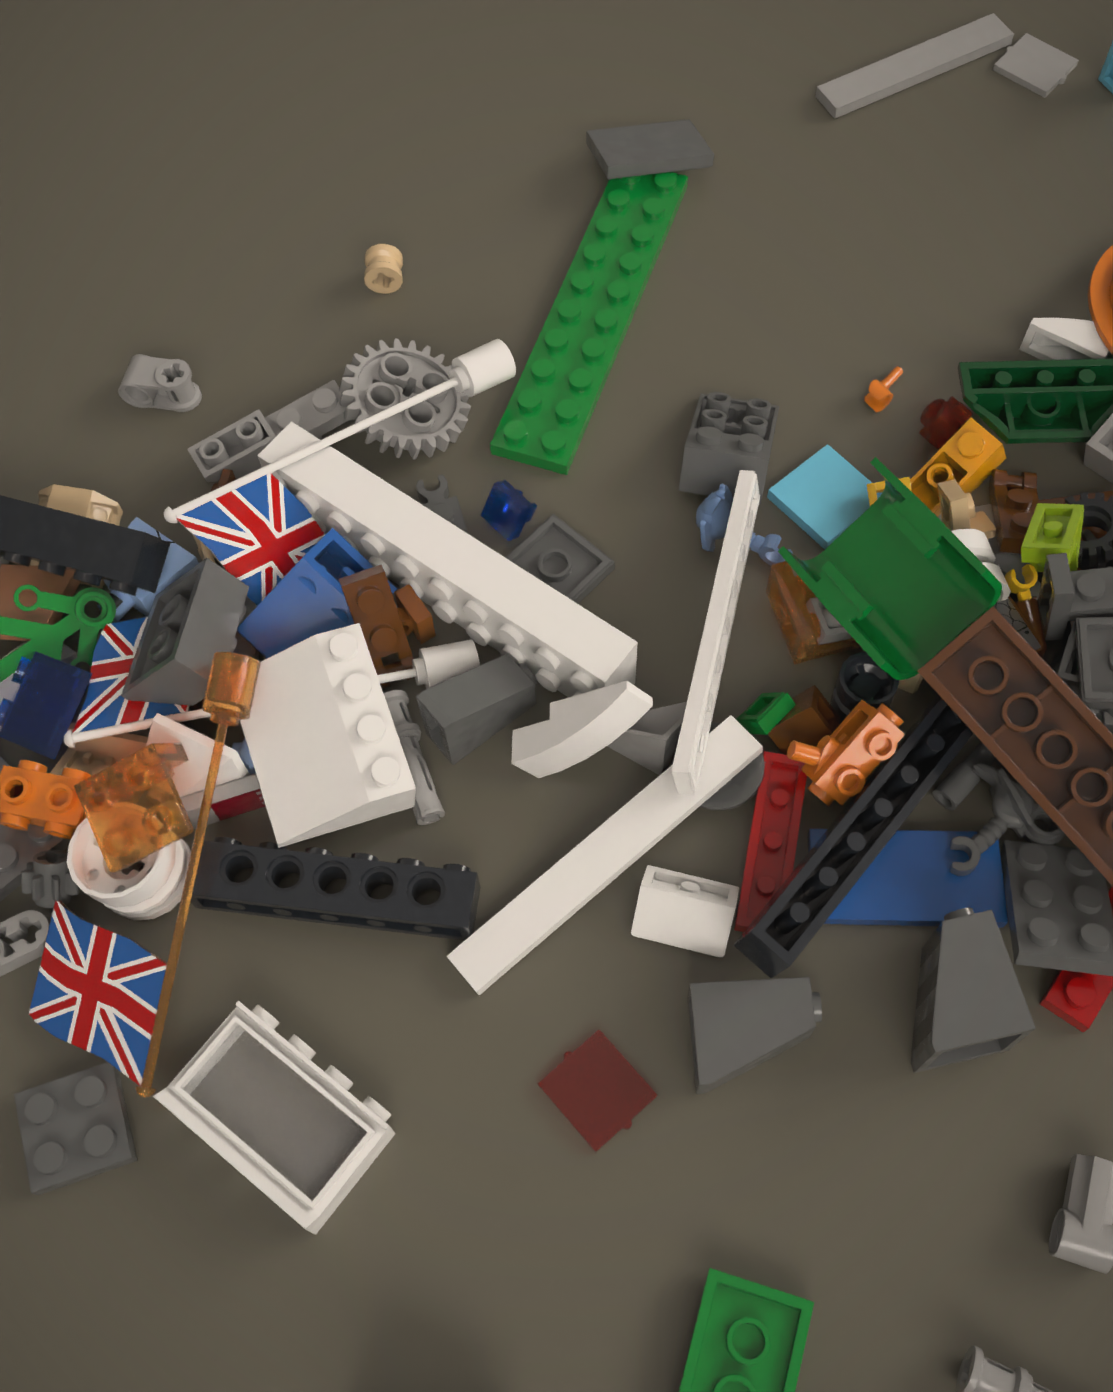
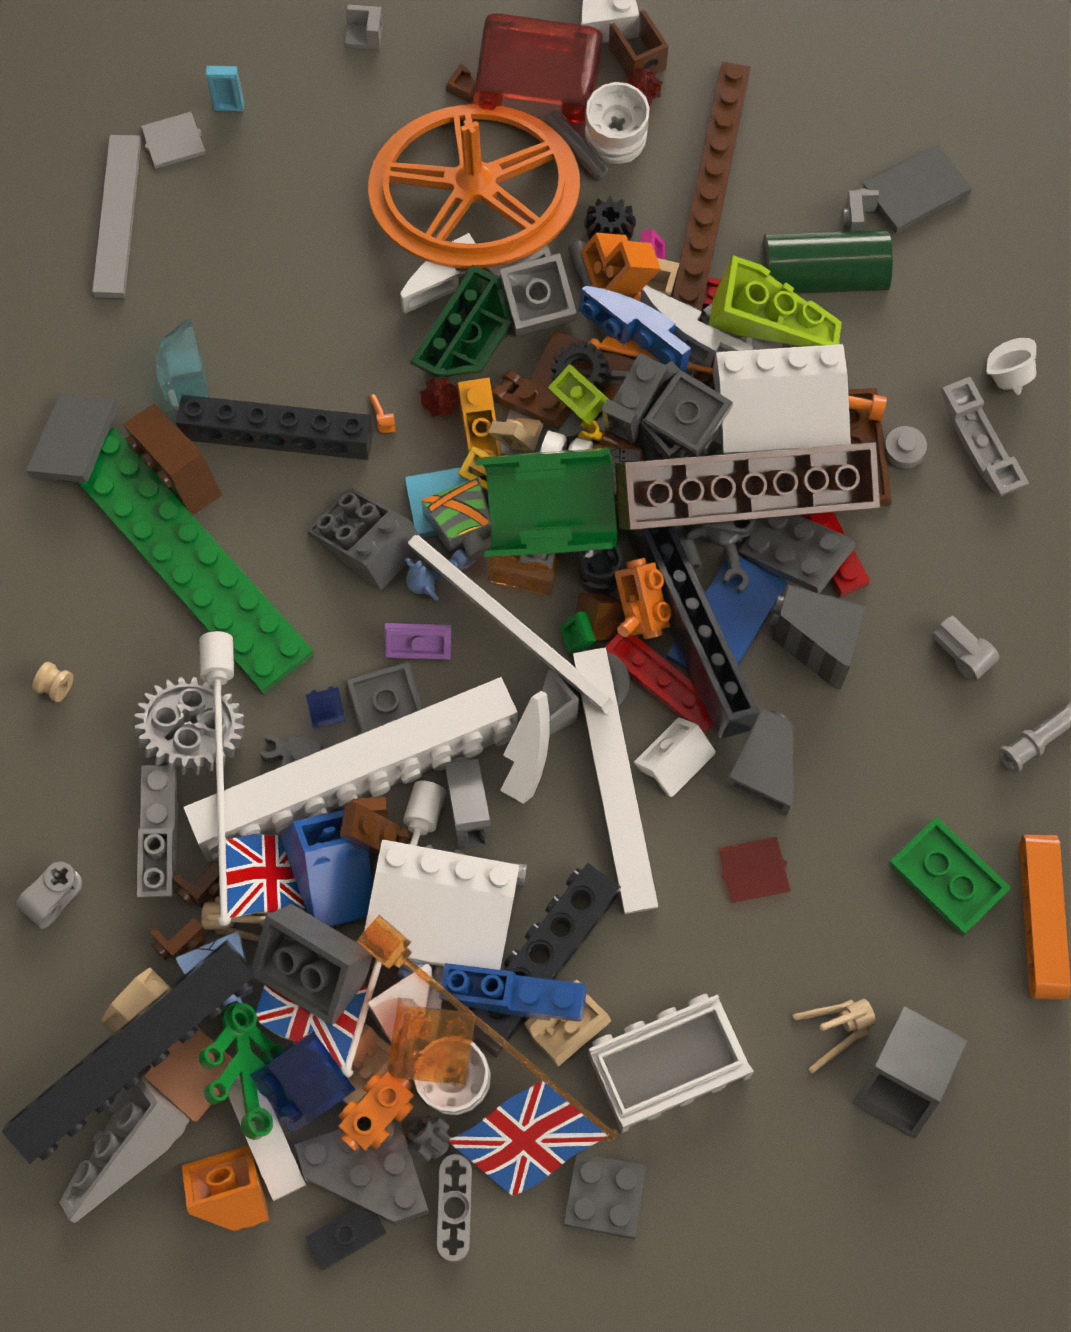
camera: 65 degrees left, 5 degrees up
none -> reddish brown wedge [123,403,222,515]
none -> reddish brown bracket [149,917,208,964]
none -> clear light blue slope [155,319,209,411]
none -> black brick [176,394,373,460]
none -> medium lavender plate [385,623,451,660]
none -> torso [422,478,491,560]
none -> blue slope [439,963,588,1022]
none -> tan bracket [525,980,611,1067]
none -> tan plant [792,999,876,1073]

